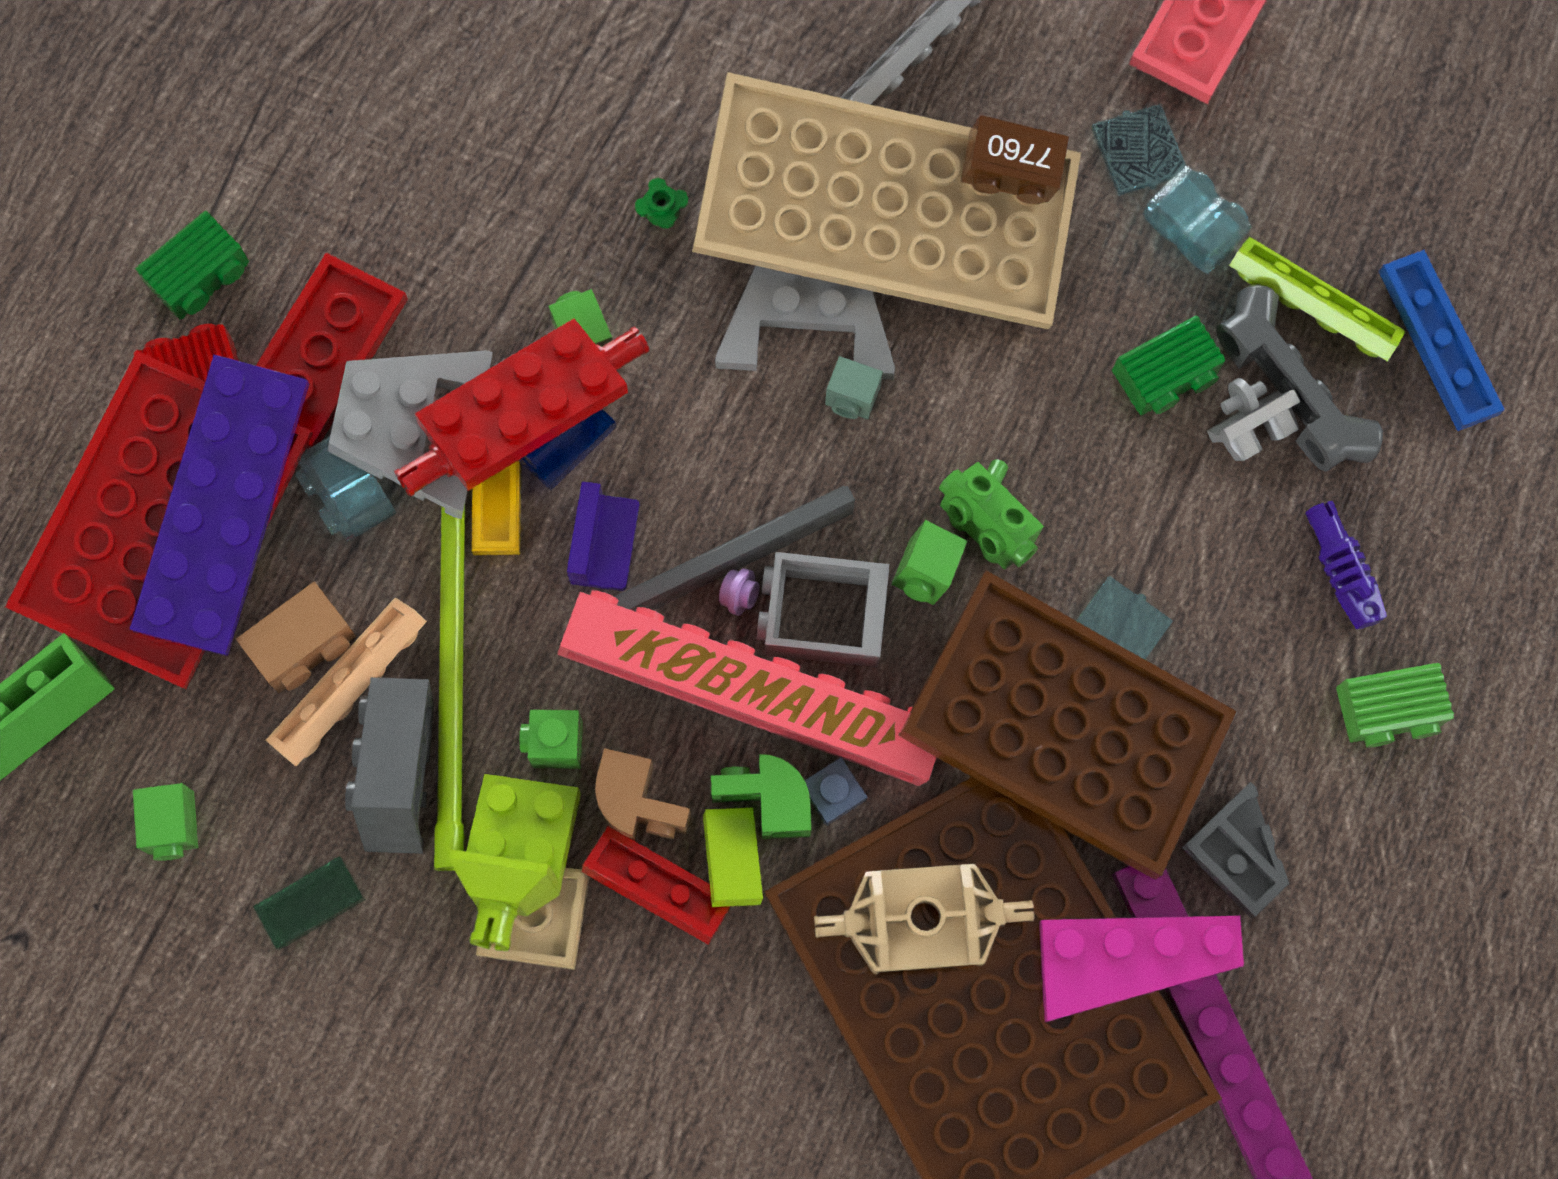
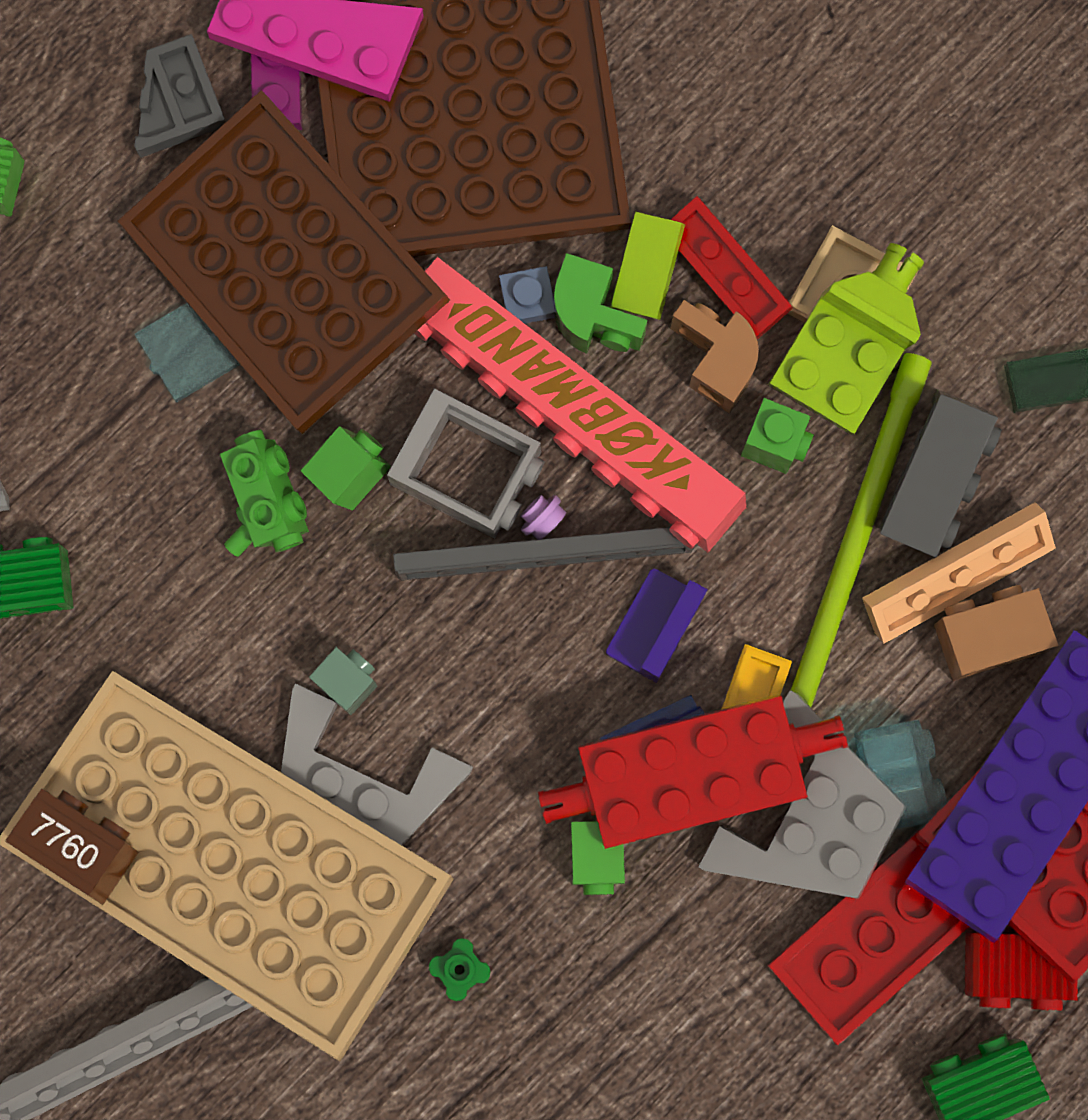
camera: 155 degrees left, 5 degrees up
tan plate [814,864,1034,974] -> none

